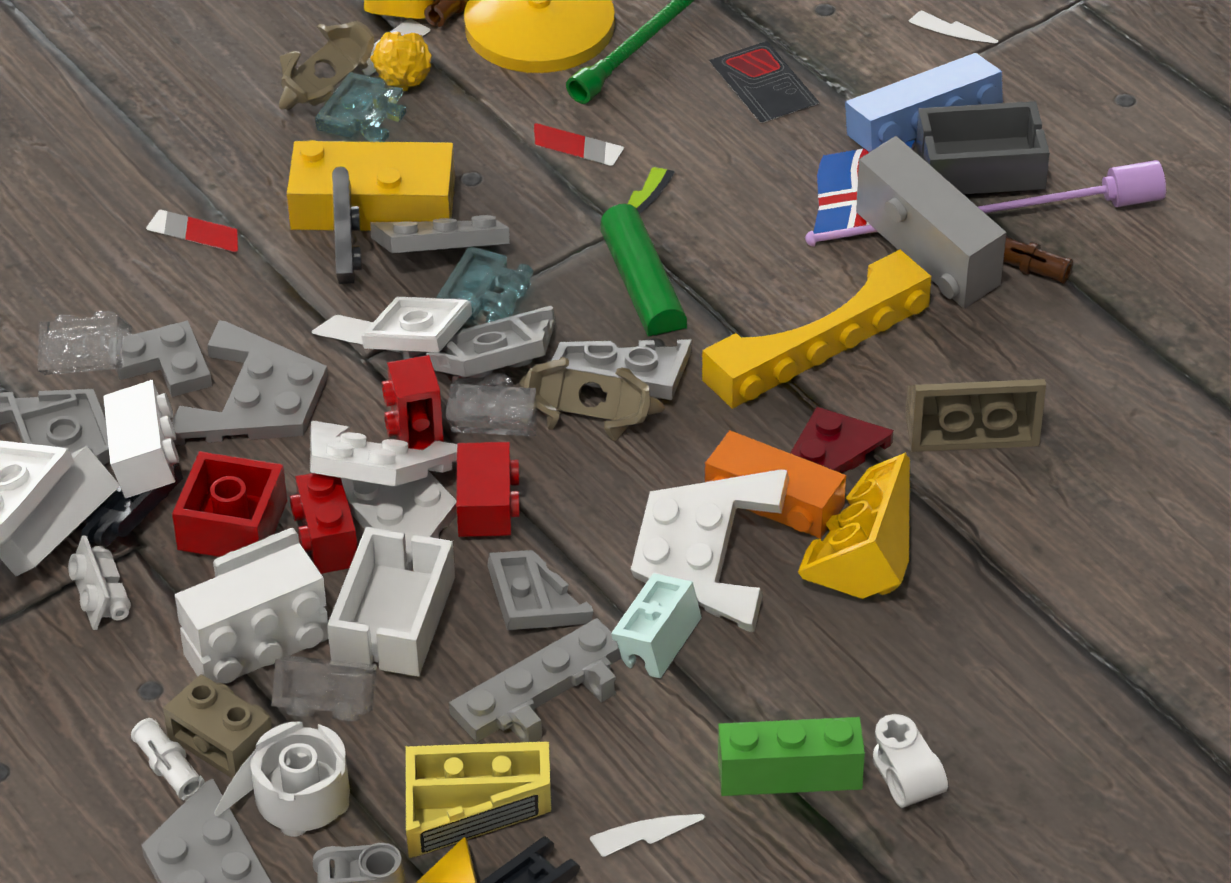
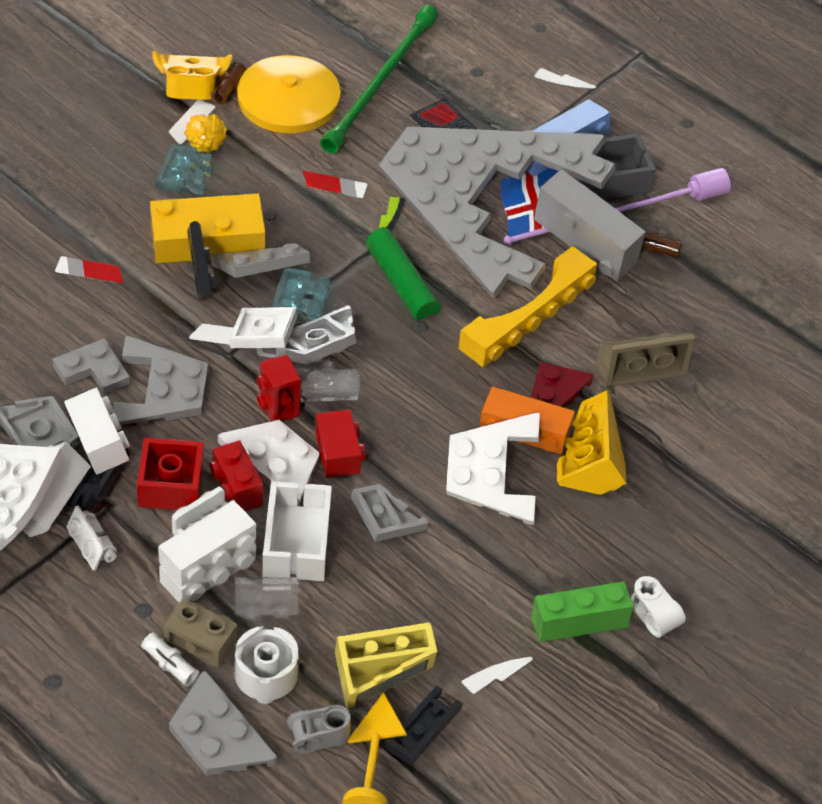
camera: 15 degrees left, 5 degrees up
clear bracket [38,311,132,375] -> none
white sticker [215,749,256,817] -> none
dark tan piece [279,20,374,110] -> none
white wing [310,421,457,486] -> none
light grey hinge [449,618,621,742] -> none
dark tan piece [519,357,665,441] -> none
light grey wing [551,339,692,400] -> none
light aqua hinge [611,573,702,678] -> none
none -> light grey wing [379,127,615,298]

